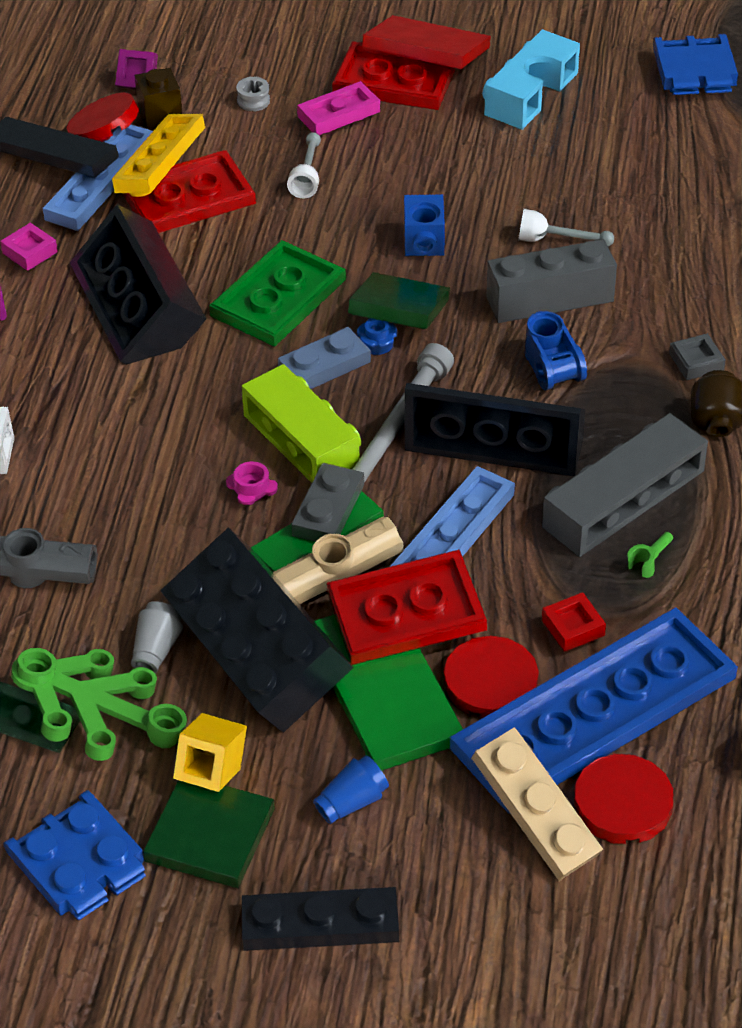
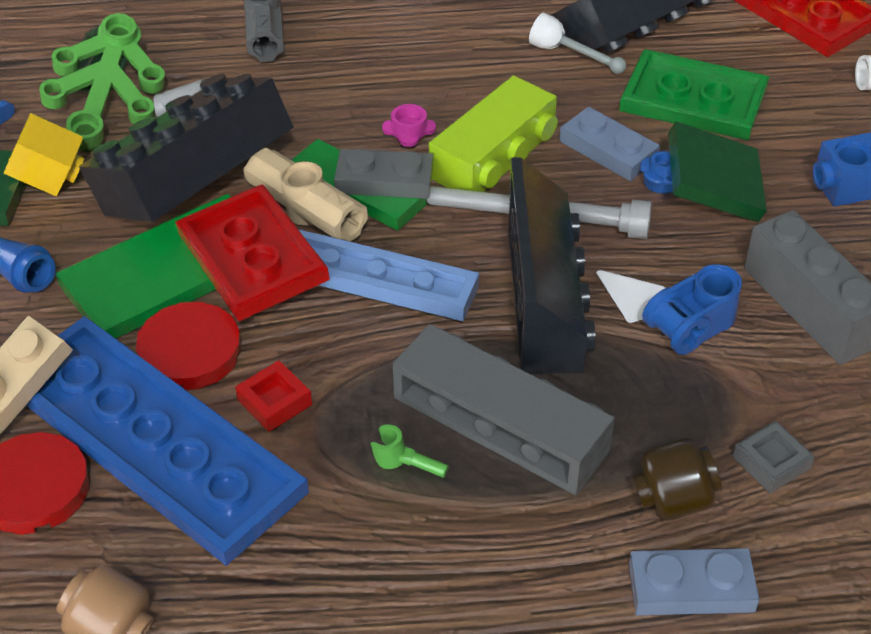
camera: 75 degrees right, 0 degrees up
none -> hinge [529,12,626,74]
none -> white sticker [596,270,665,323]

